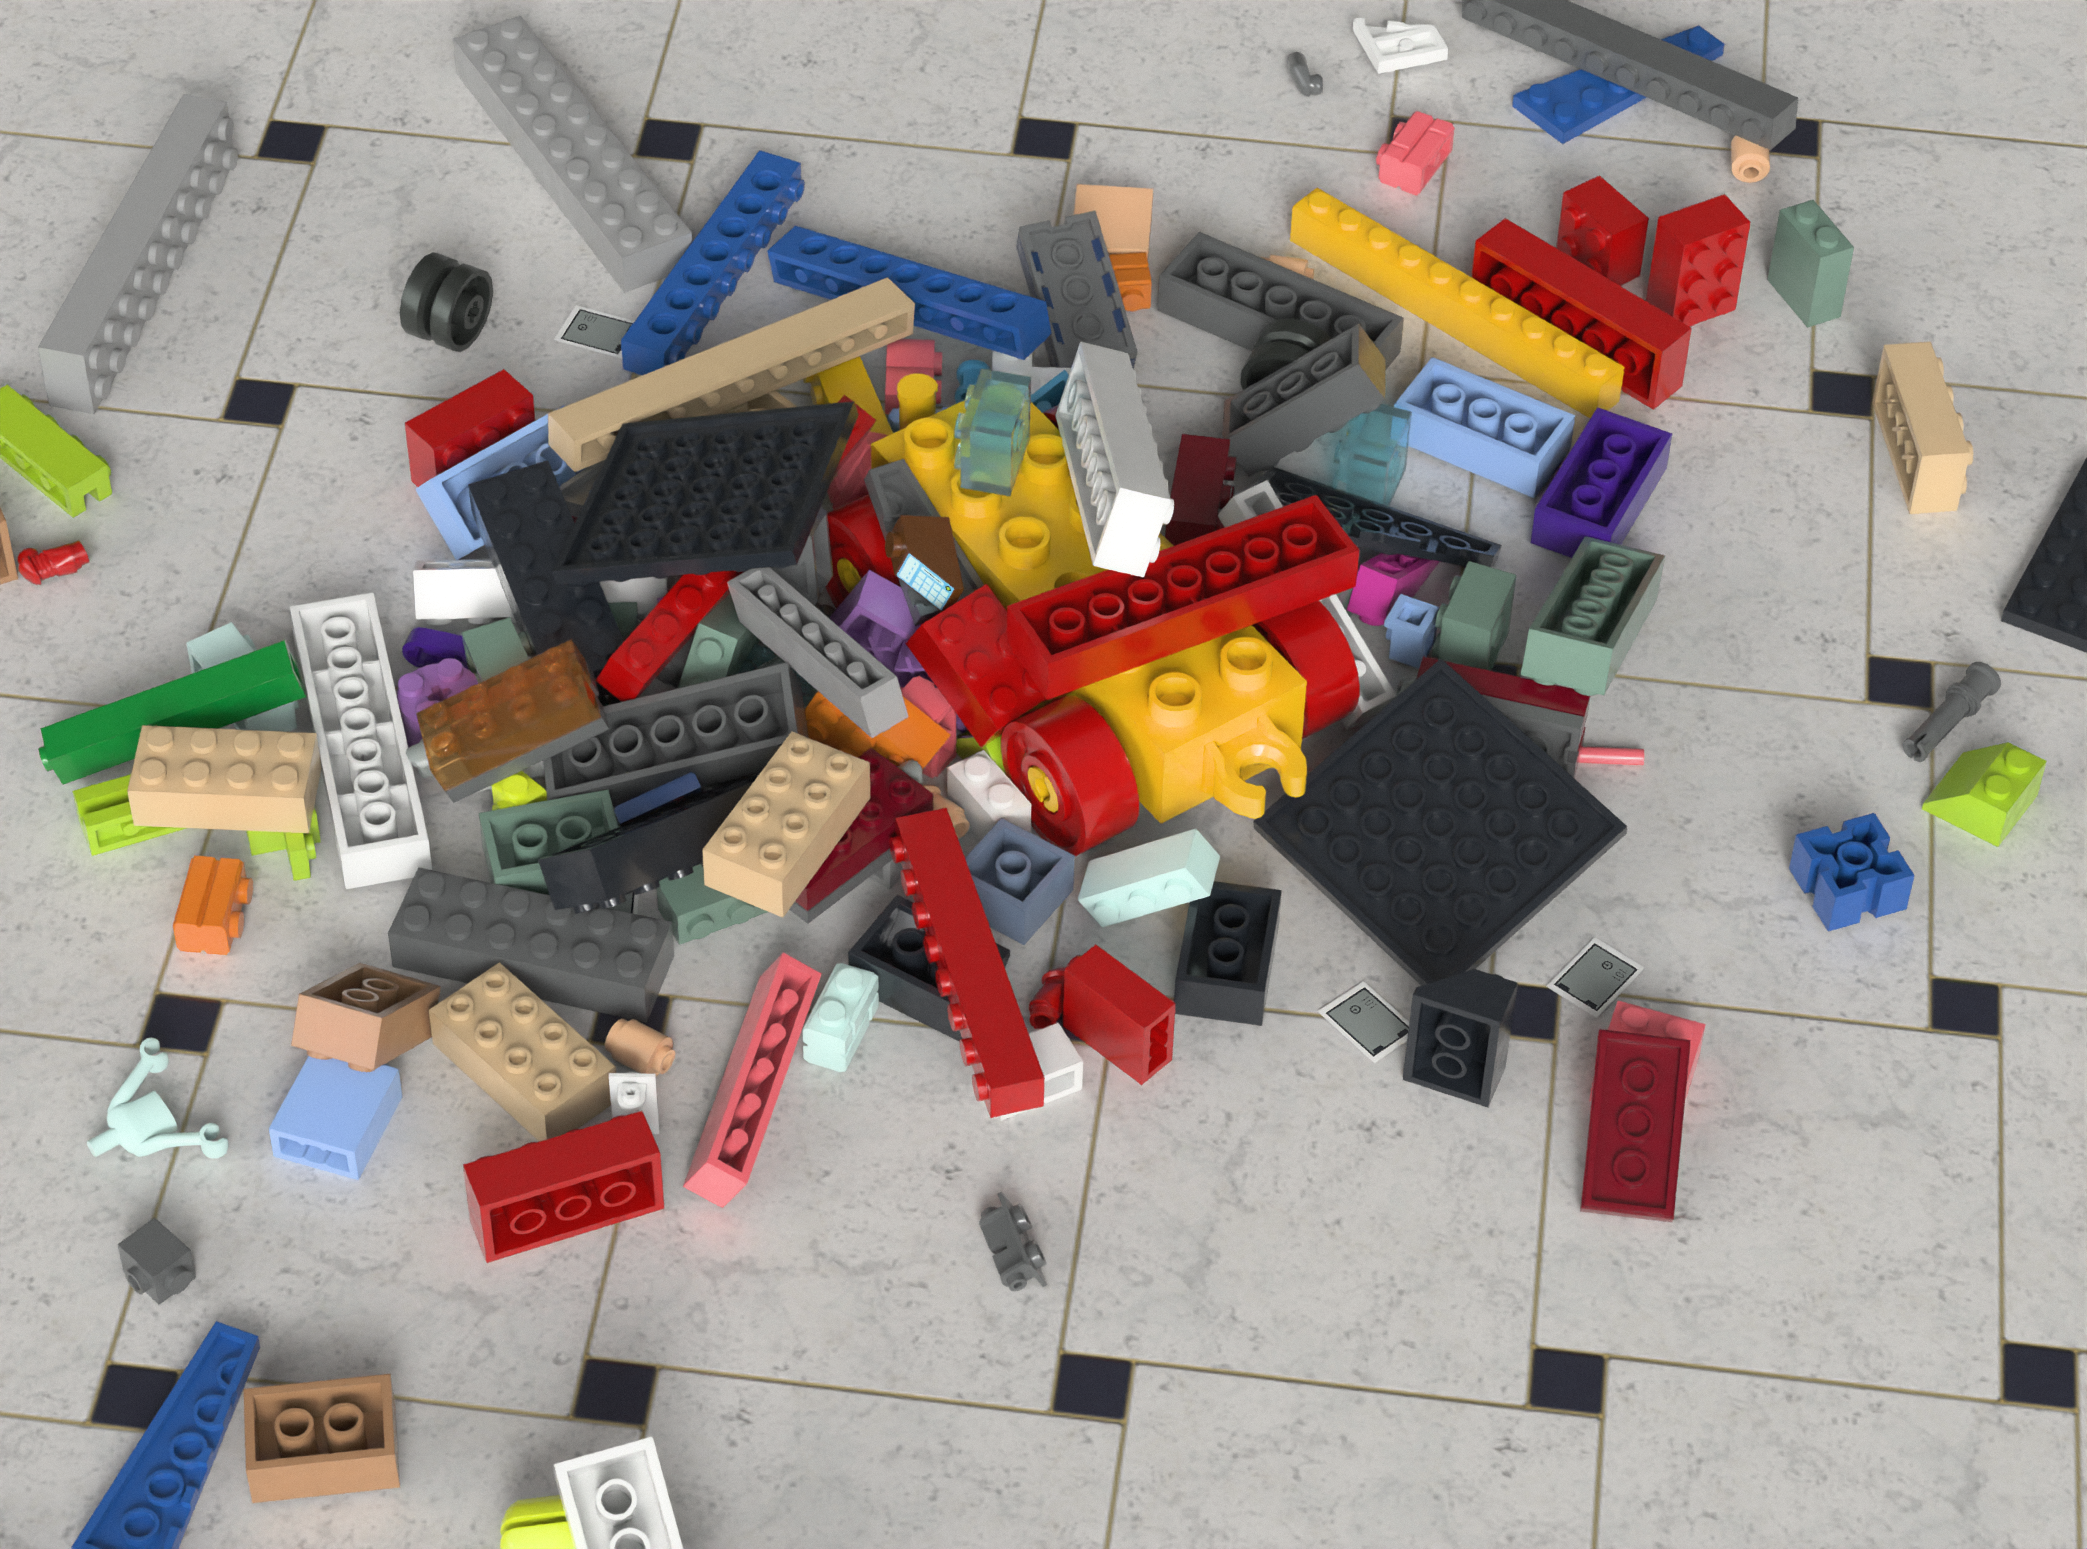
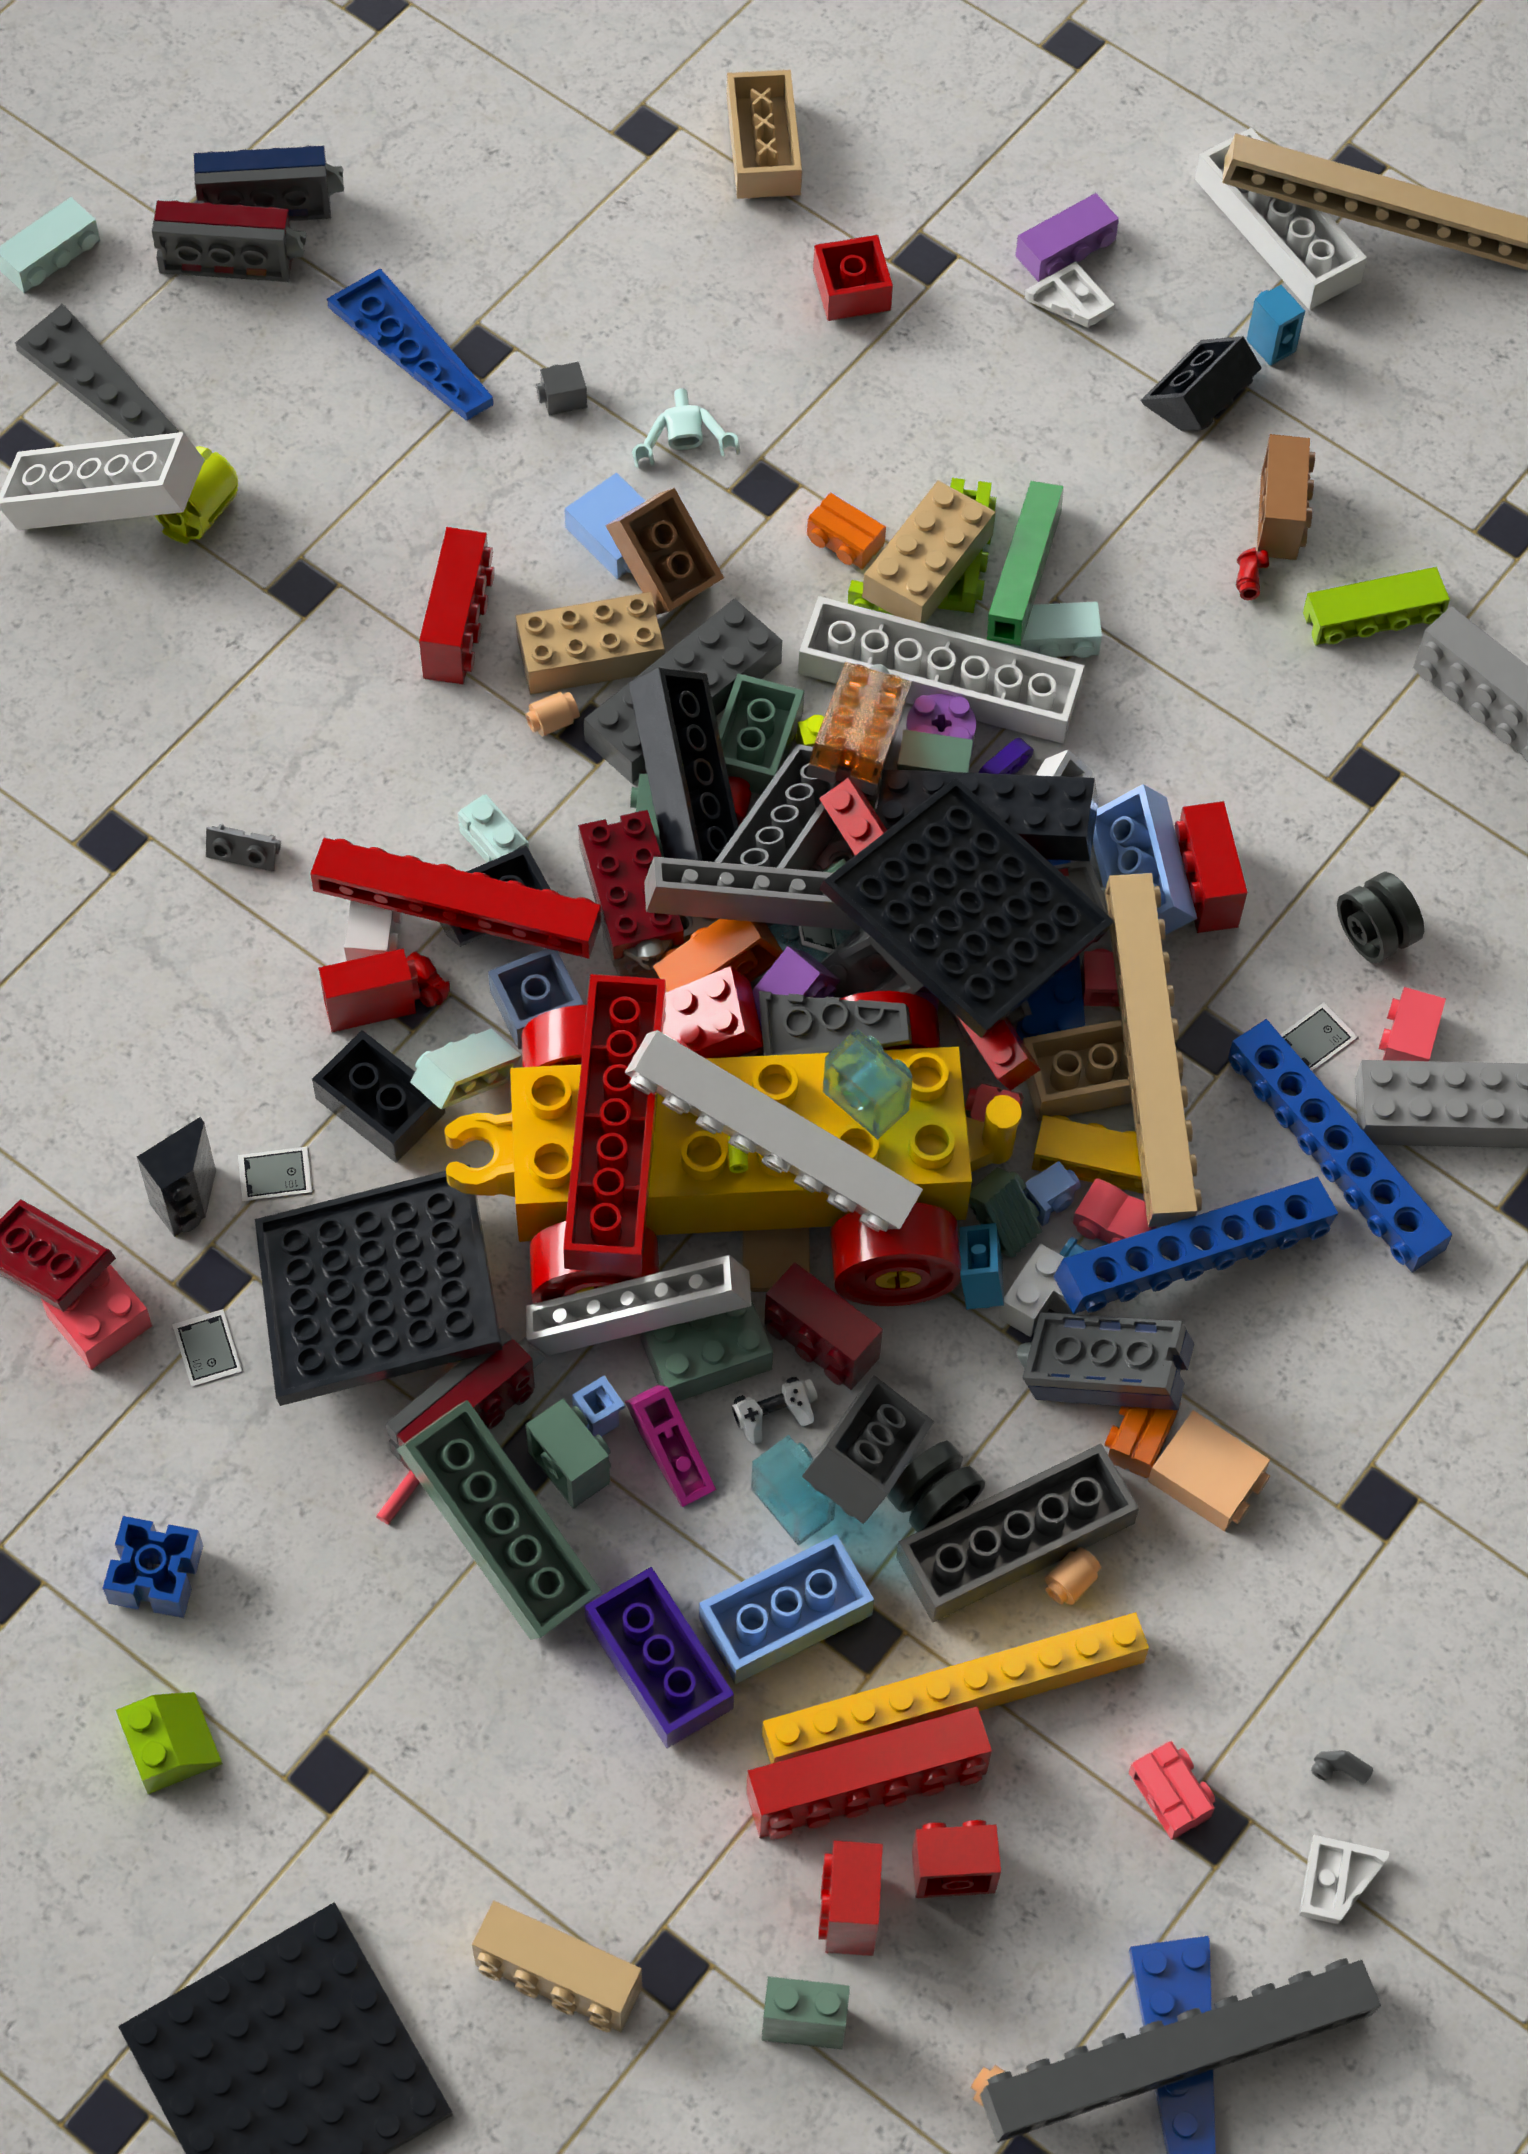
camera: 120 degrees right, 15 degrees up
medium nougat brick [243,1374,400,1503] -> none
white hinge [609,1072,660,1134] -> none
dark blue tile [614,772,702,826] -> none
coral brick [683,952,822,1208] -> none
tan brick [703,732,870,918] -> none
reddish brown slope [885,515,964,612] -> none
black wing [1251,466,1502,568] -> none
dark grey pin [1903,662,2001,762] -> none
none -> coral brick [1378,987,1446,1061]

